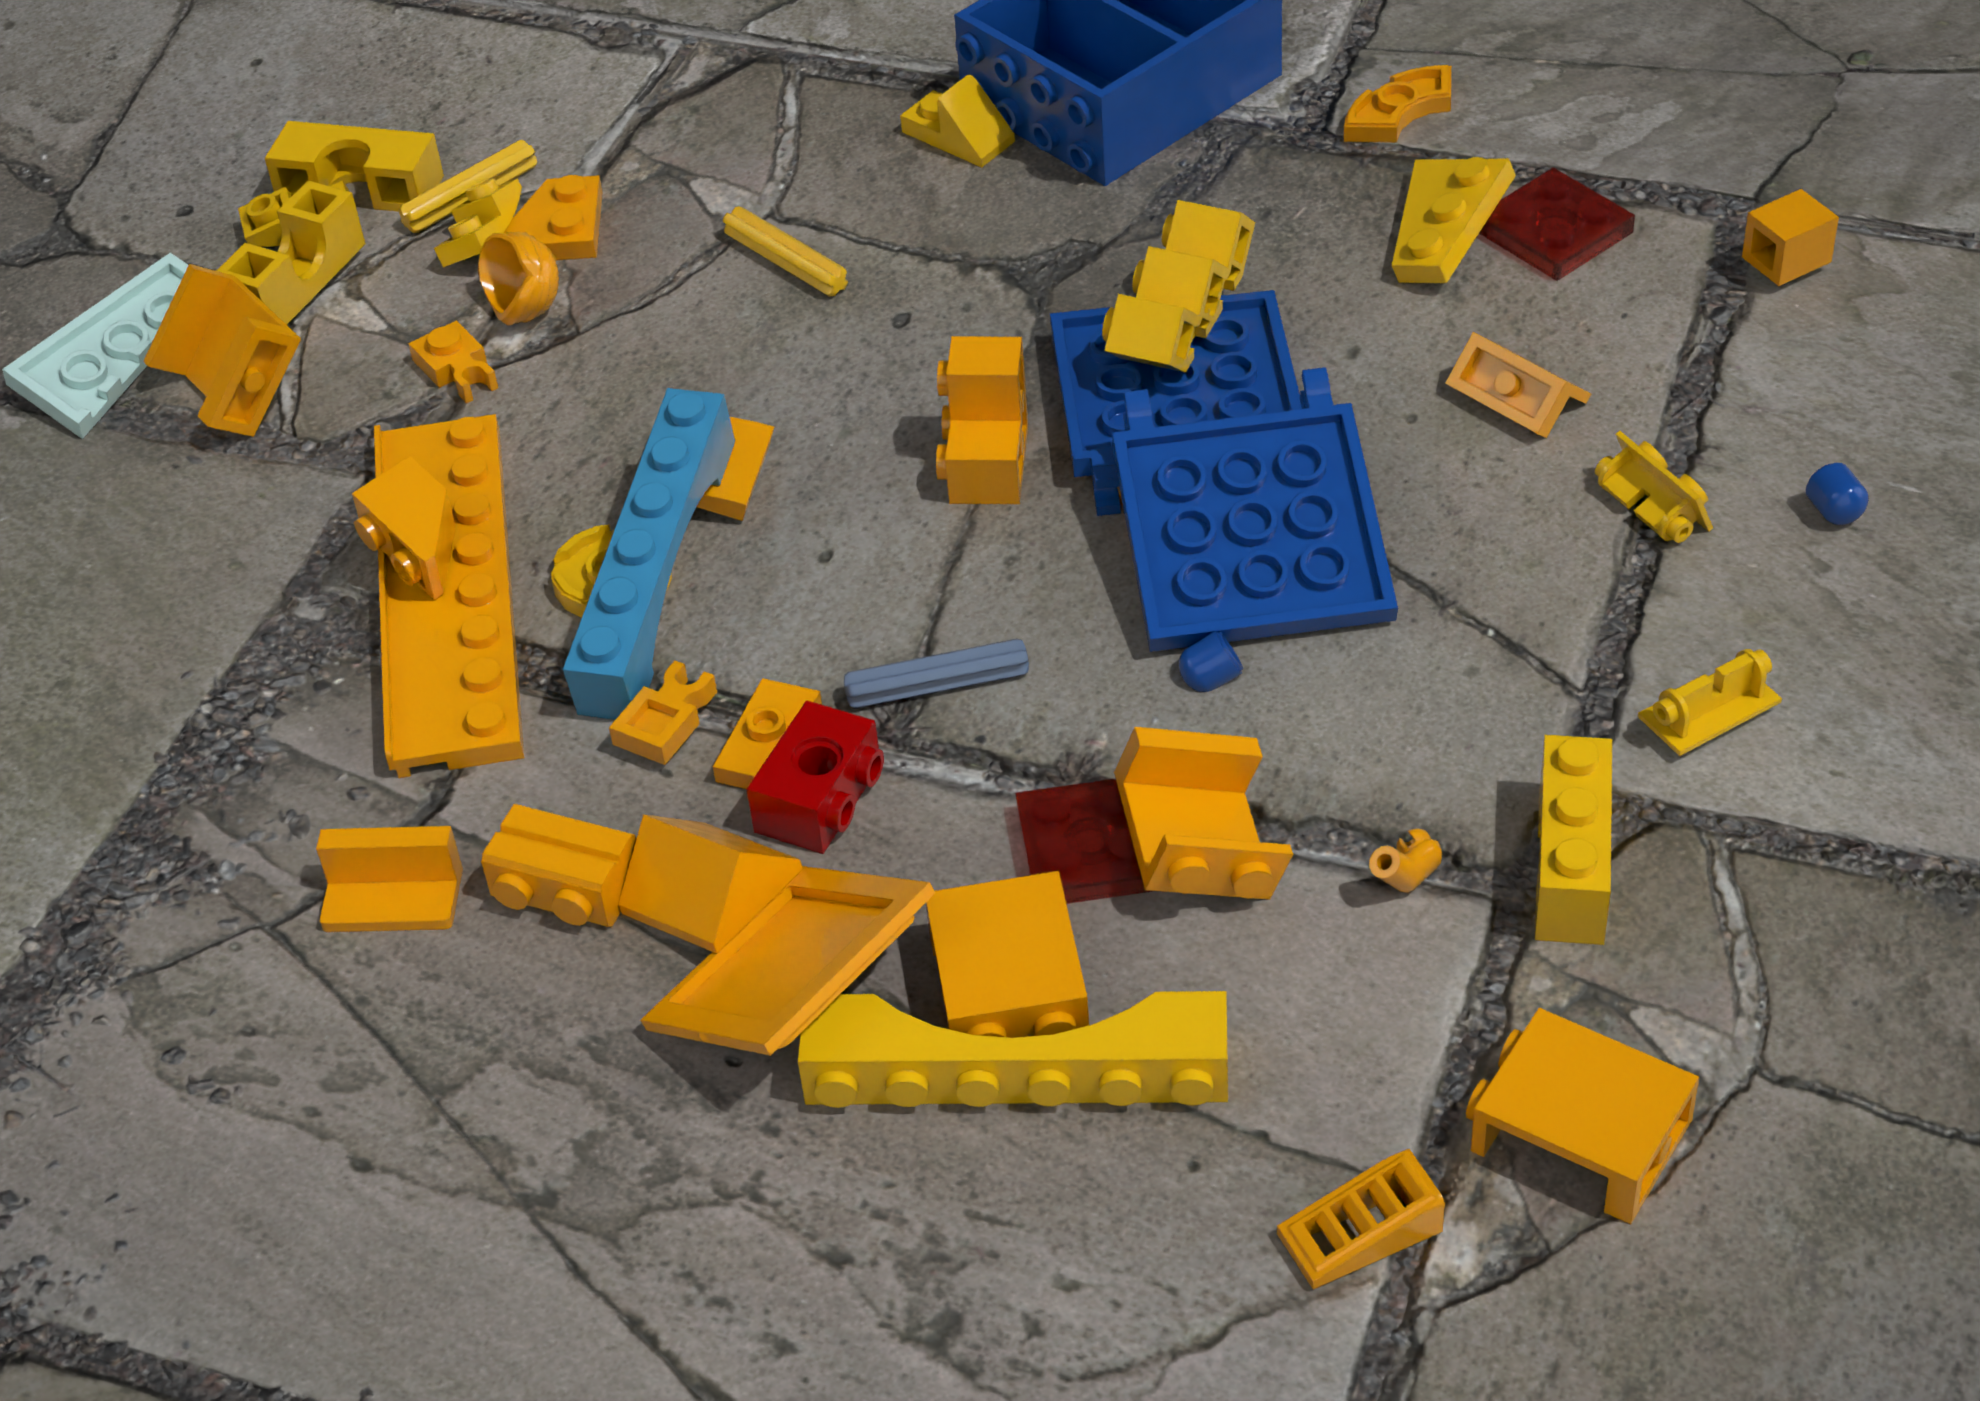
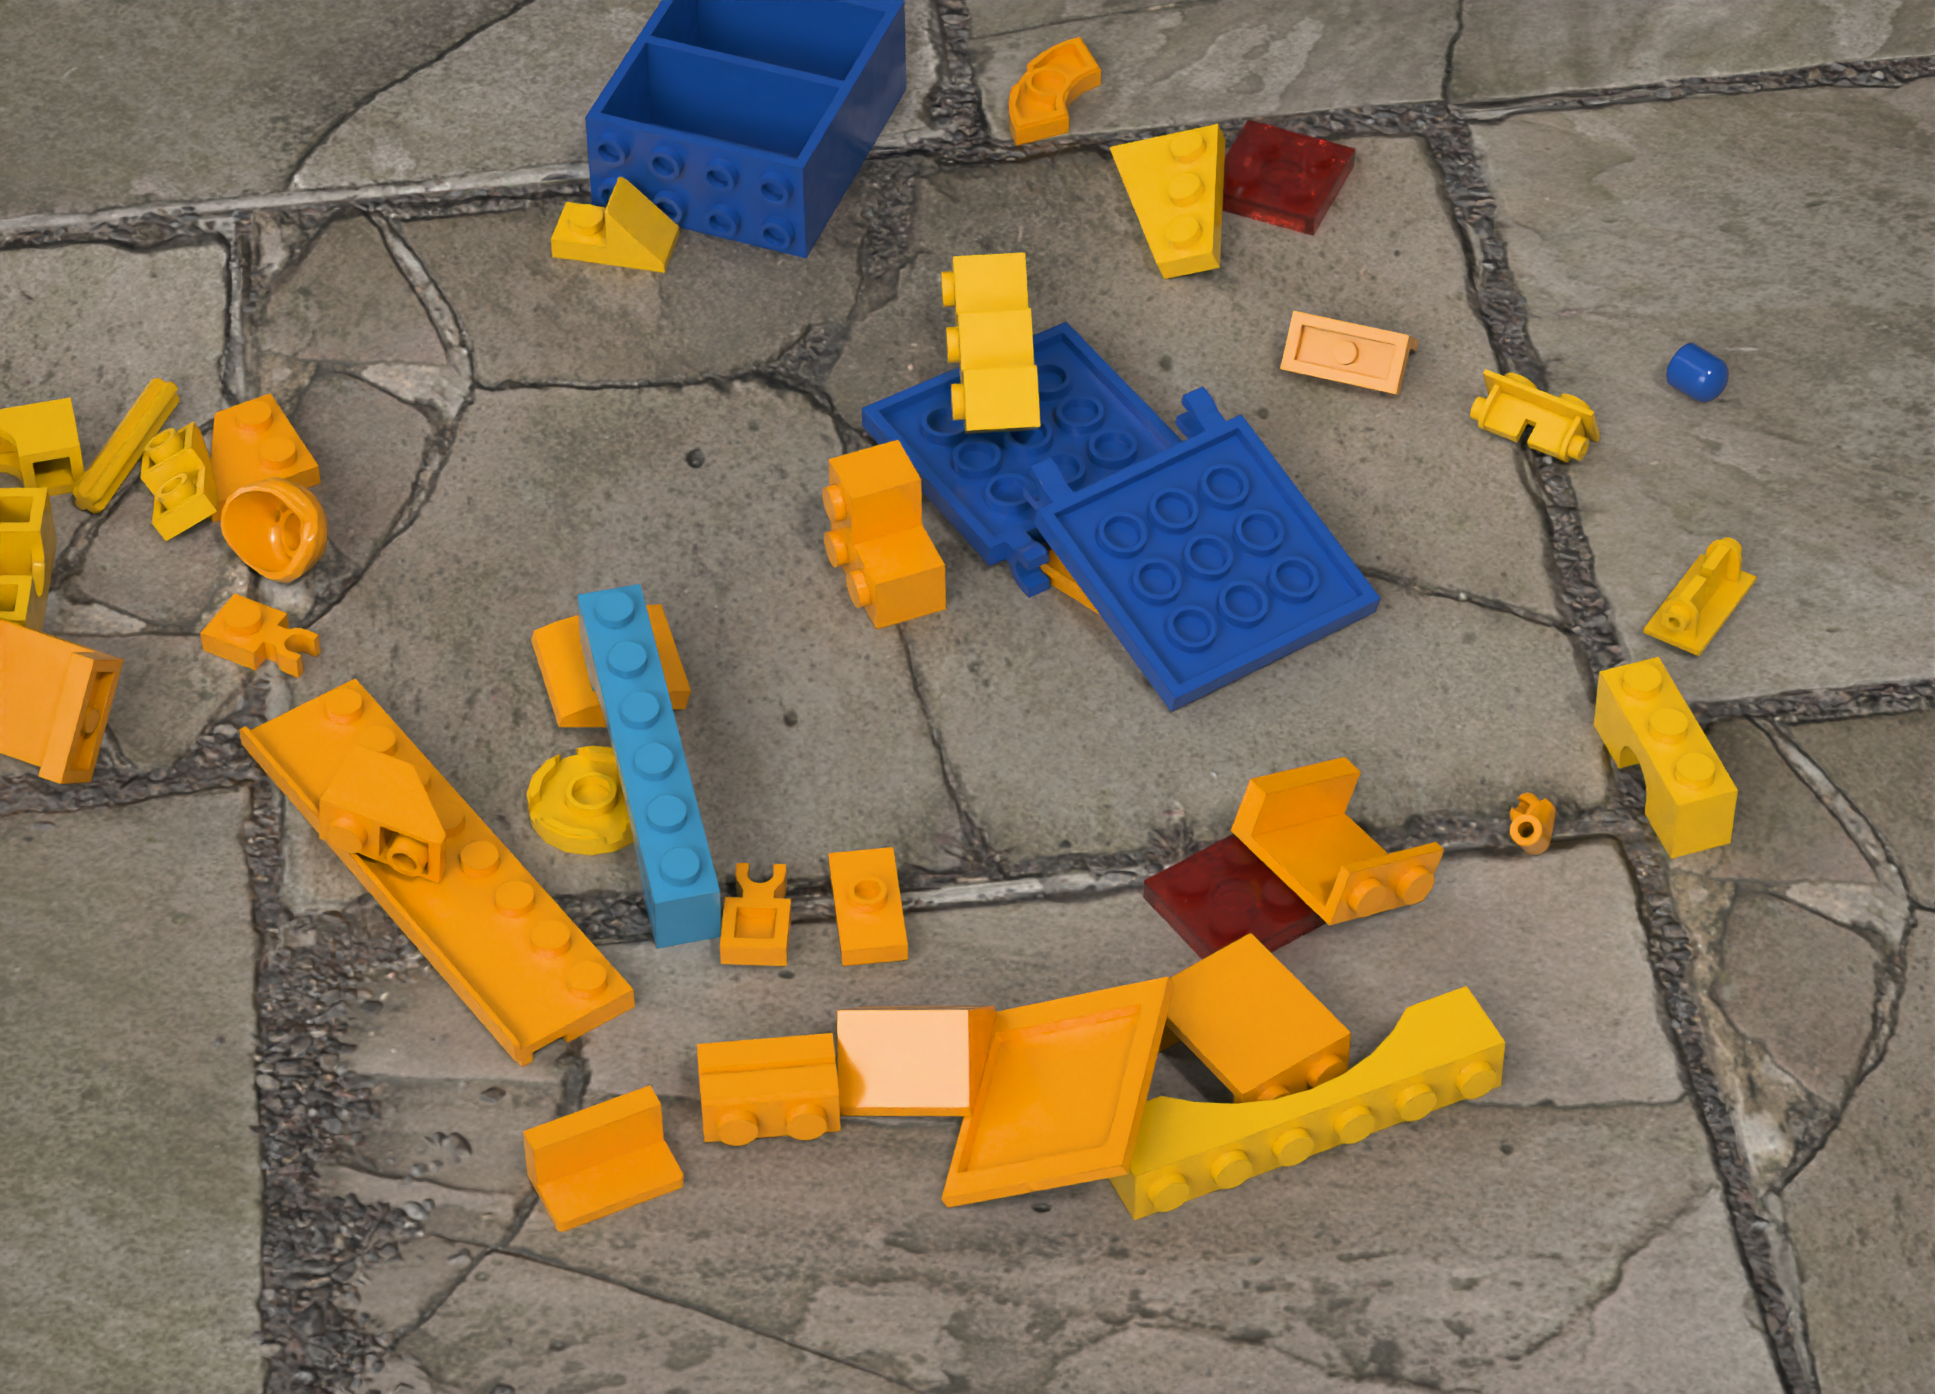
camera: 30 degrees left, 0 degrees up
yellow axle [722,206,848,297] -> none
red brick [746,700,884,854] -> none
sand blue axle [844,638,1029,709] -> none
blue piece [1179,631,1243,692] -> none
light orange slope [1277,1149,1445,1290] -> none
light orange panel [1466,1008,1699,1225] -> none
light orange brick [1742,189,1839,286] -> none

